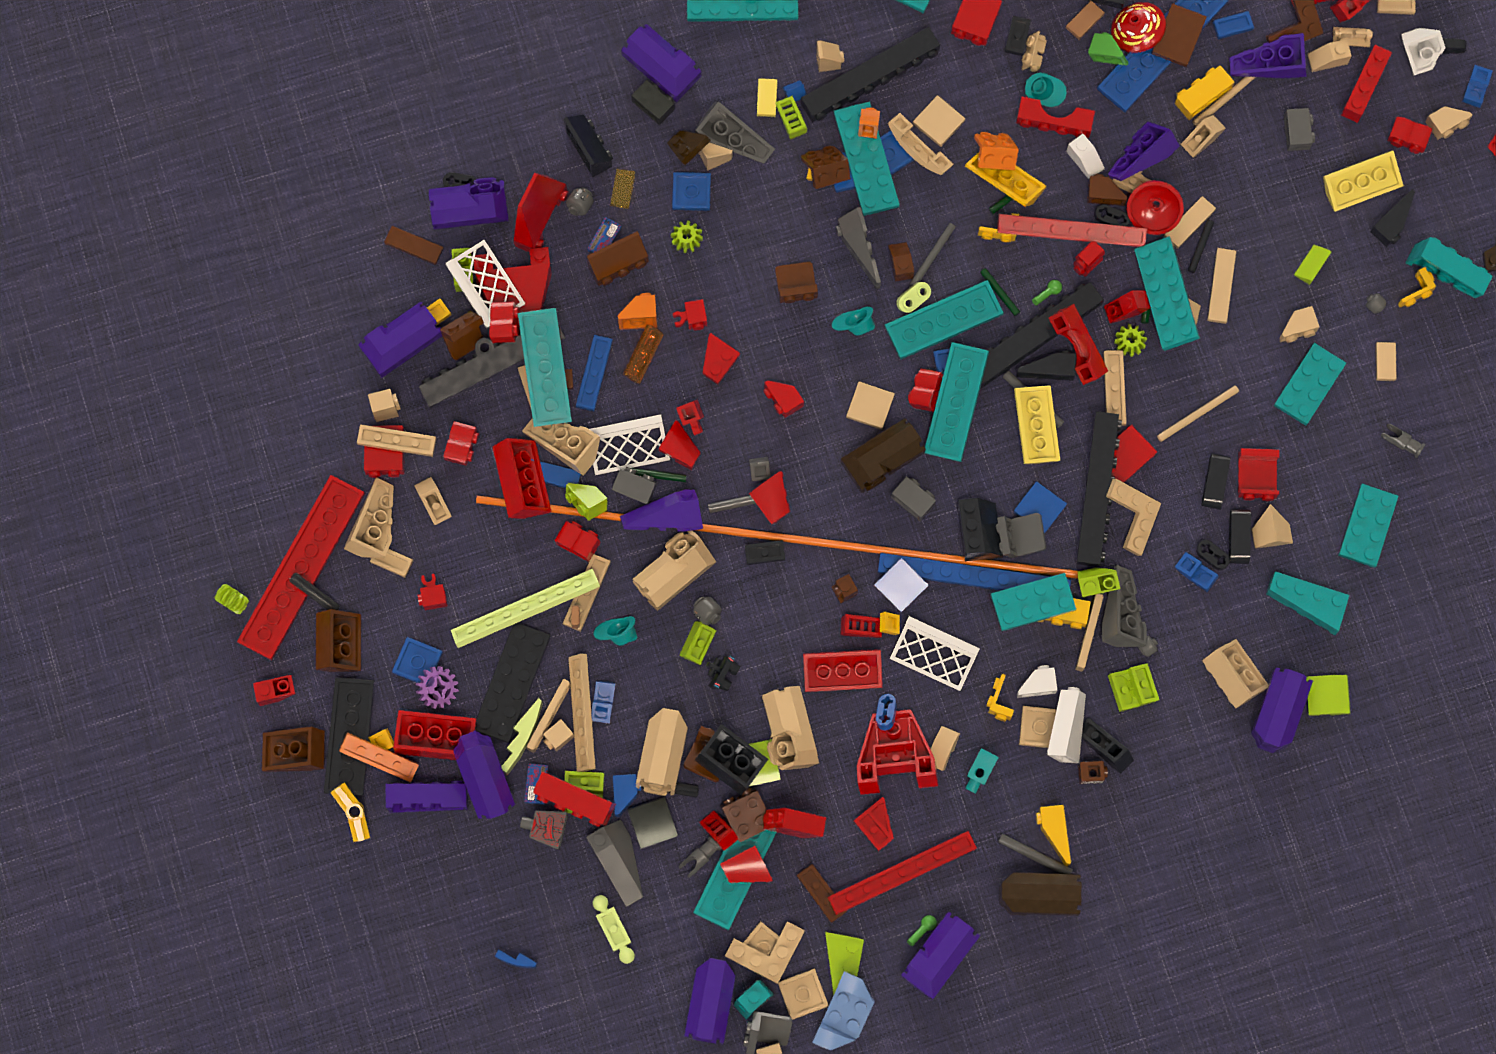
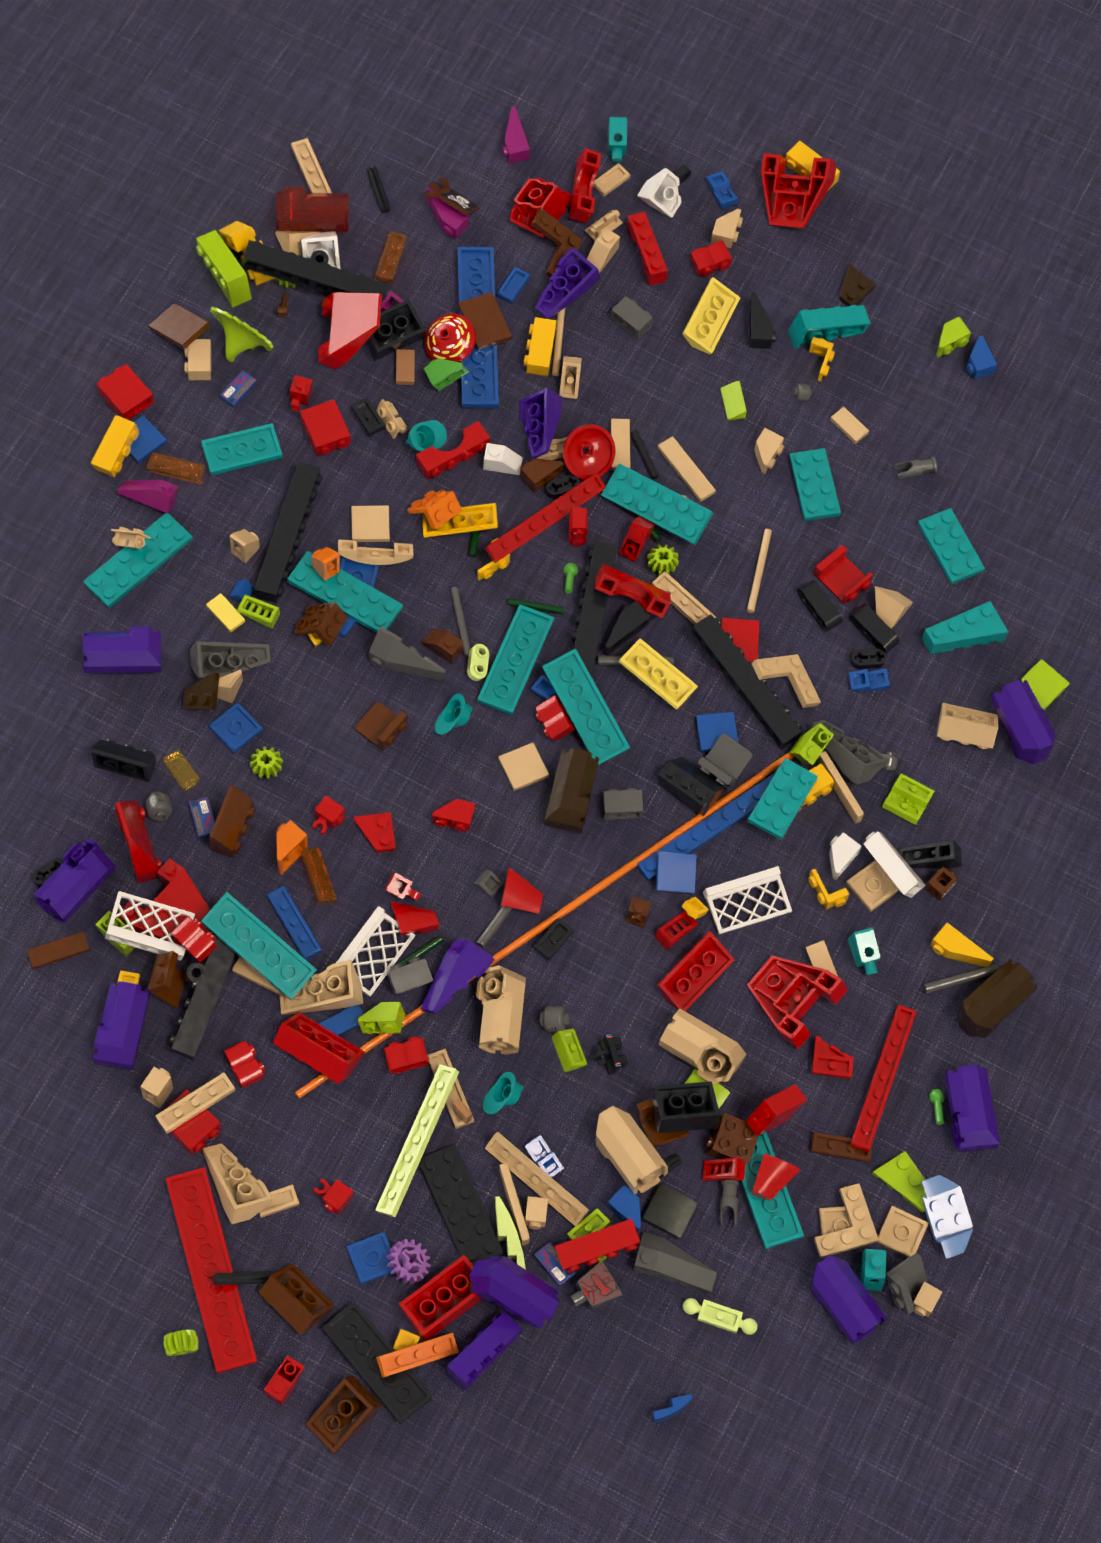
camera: 50 degrees left, 10 degrees down
yellow piece [331,782,370,842] -> none
tan slope [414,477,452,525] -> none
pearl dark grey brick [631,80,674,125] -> none
blue beam [876,694,897,730] -> none

